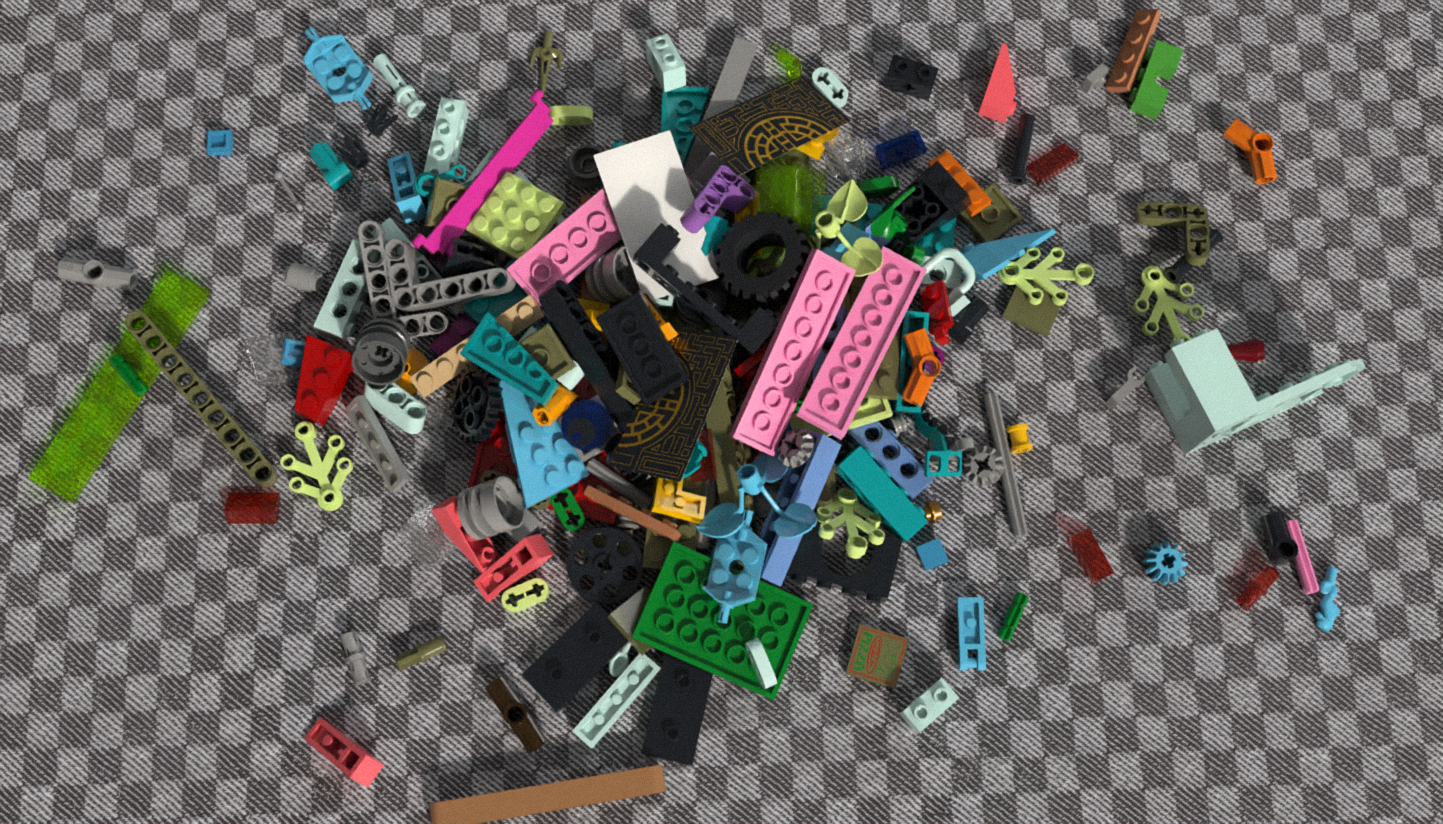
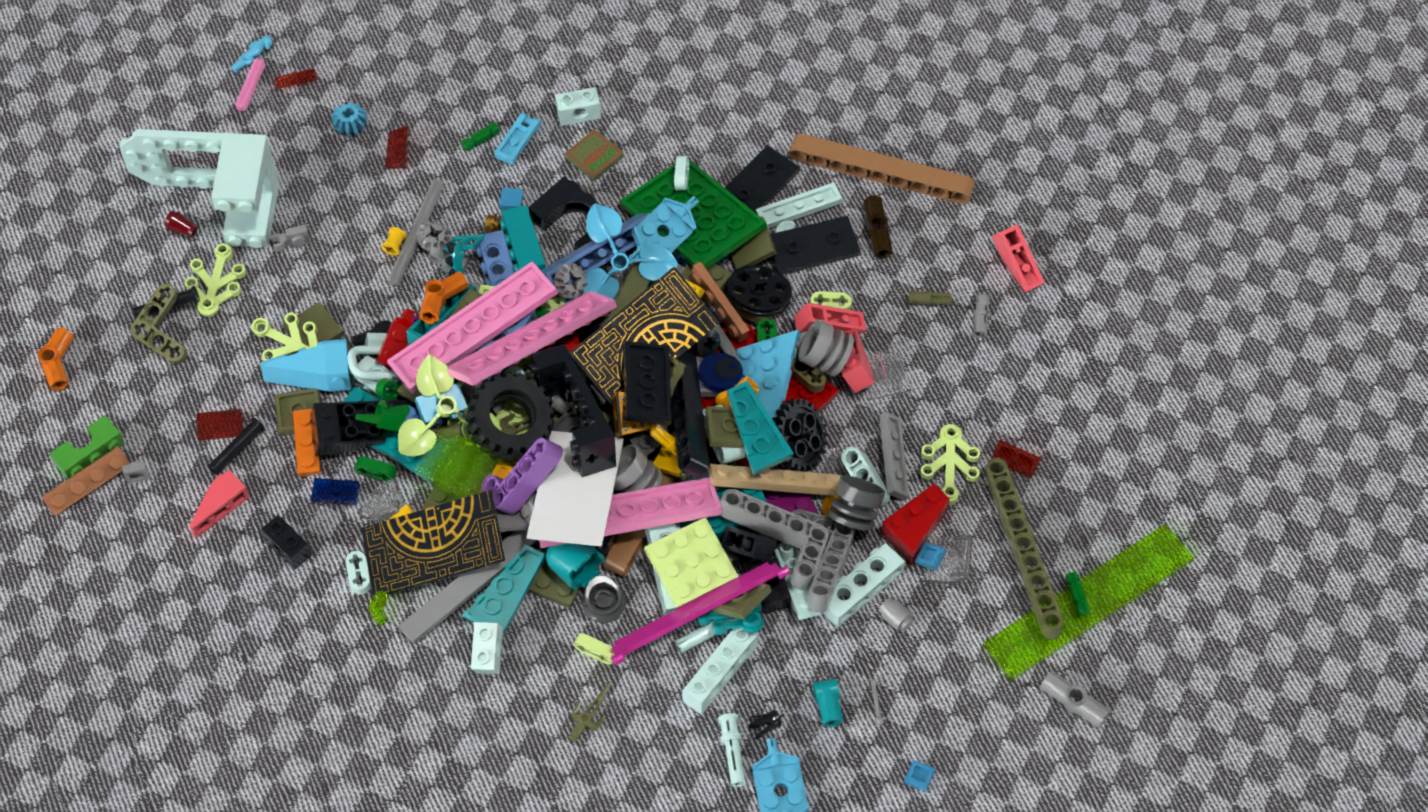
camera: 150 degrees left, 15 degrees down
black piece [336,135,370,170] -> none
medium azure slope [387,152,428,224] -> none
yellowish green plant [816,488,885,559] -> none
black piece [1259,512,1299,565] -> none

